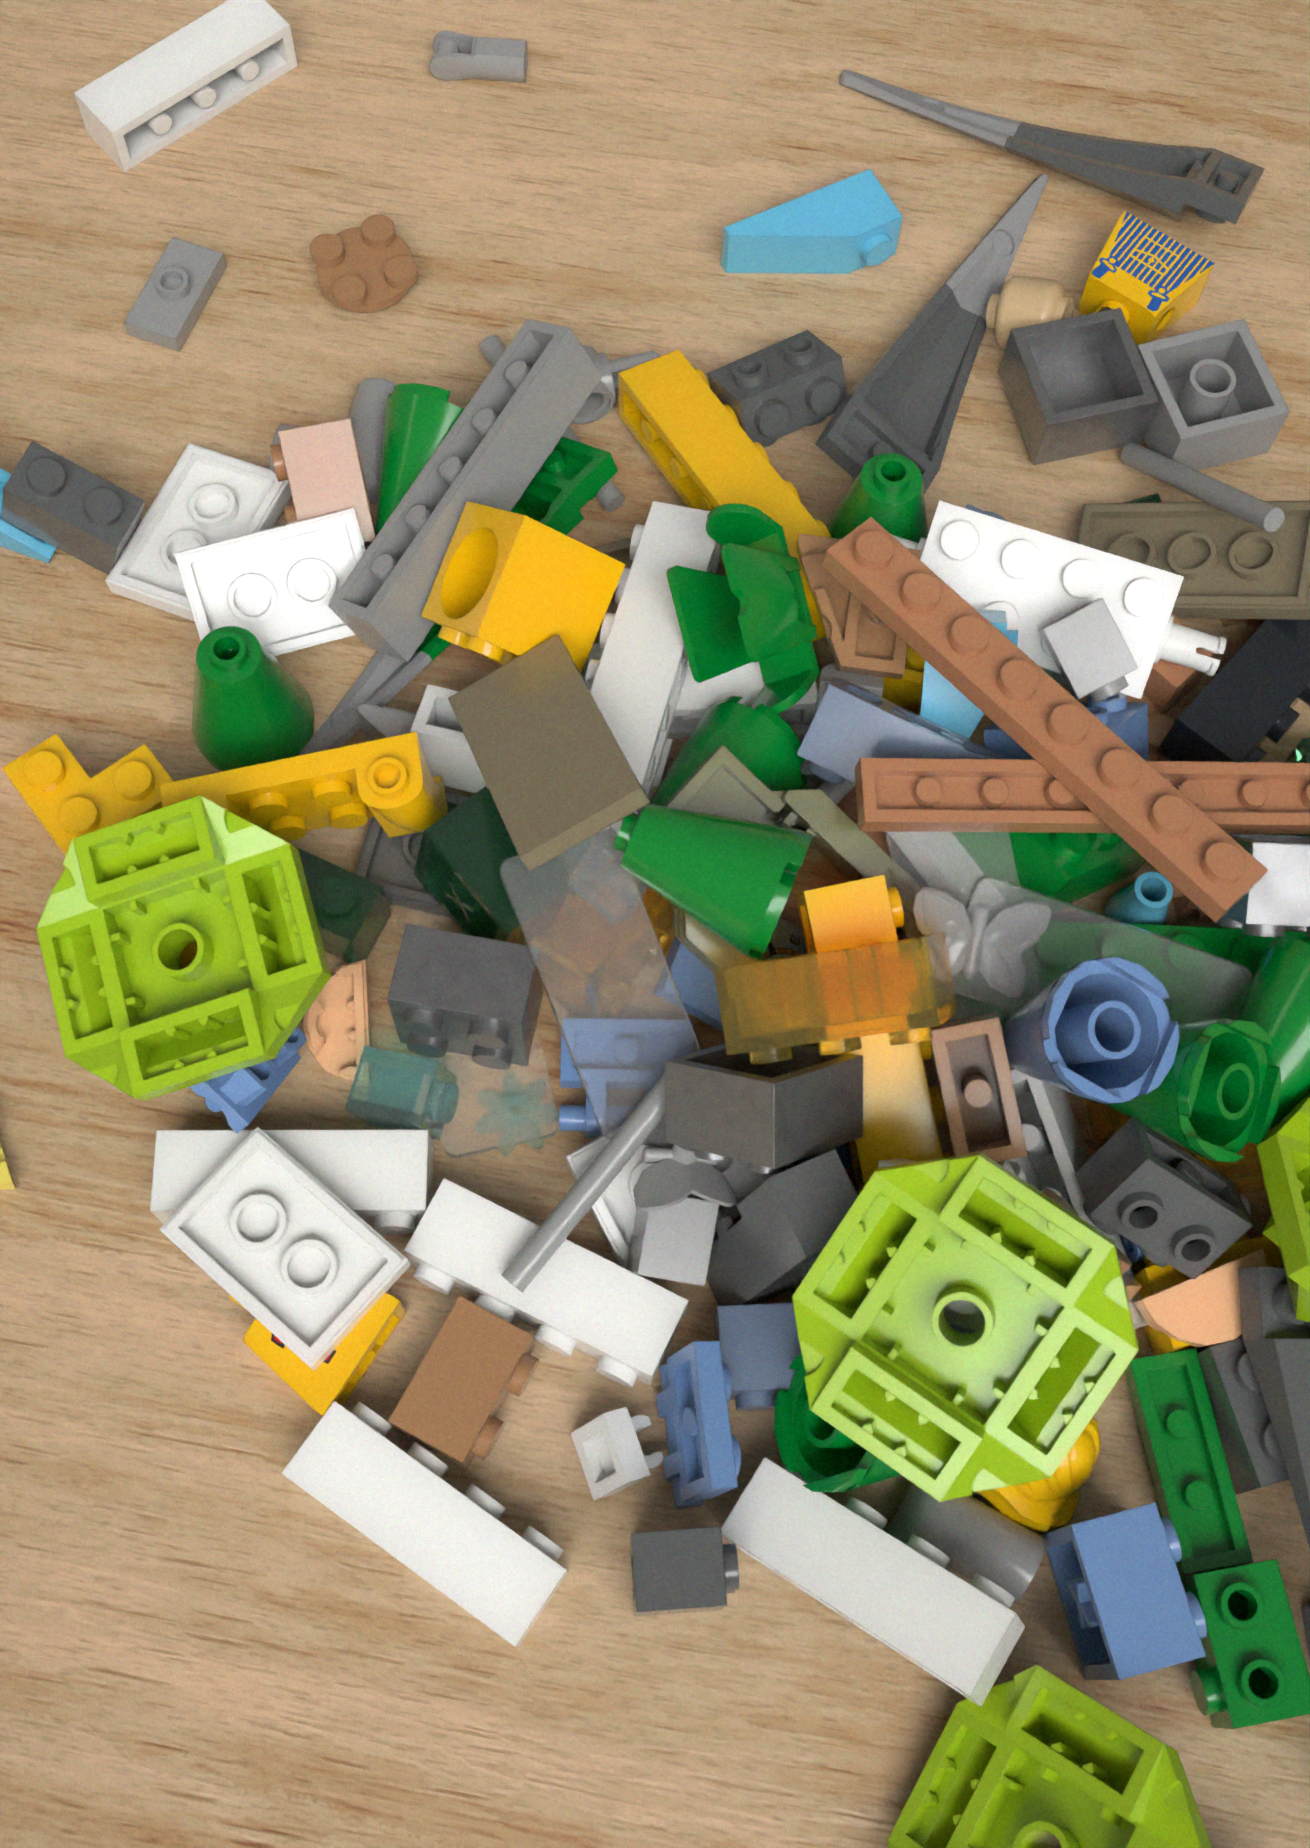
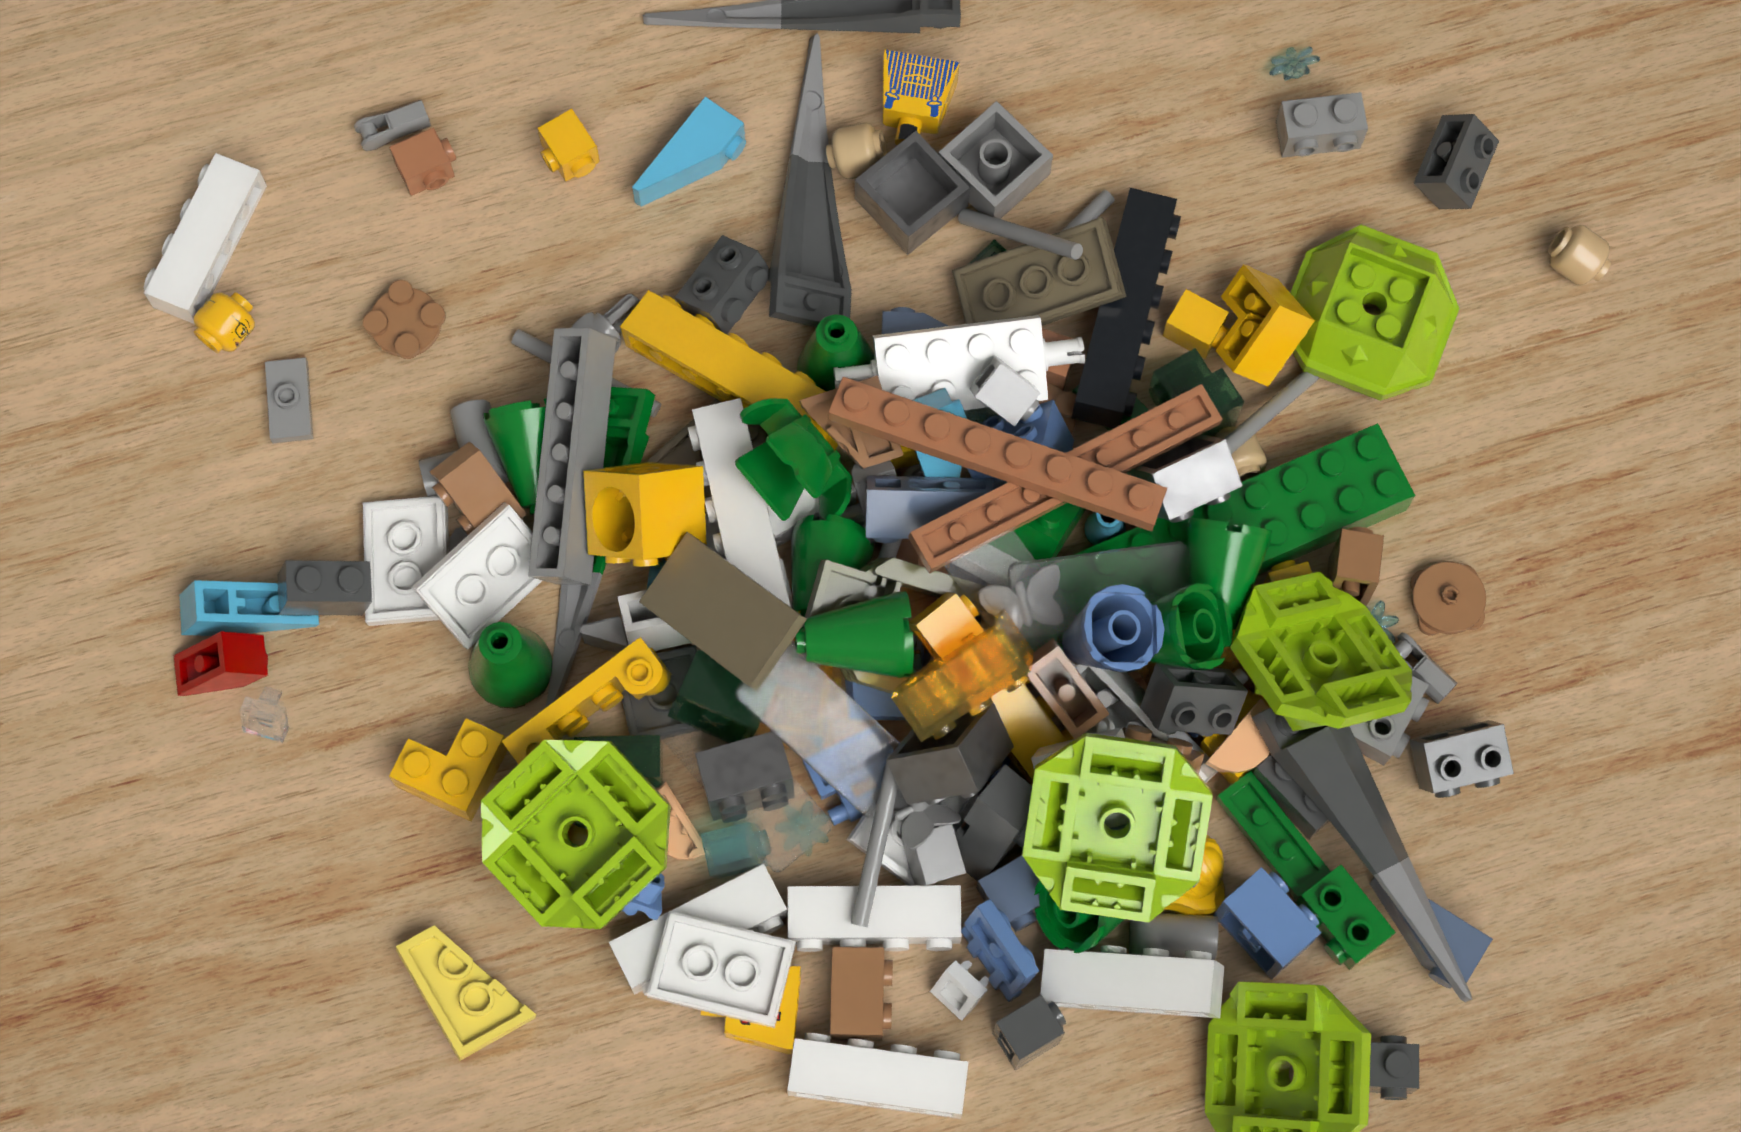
camera: 25 degrees left, 5 degrees up
none -> yellow head [193,292,255,353]
none -> nougat brick [389,127,457,196]
none -> yellow brick [537,108,600,182]

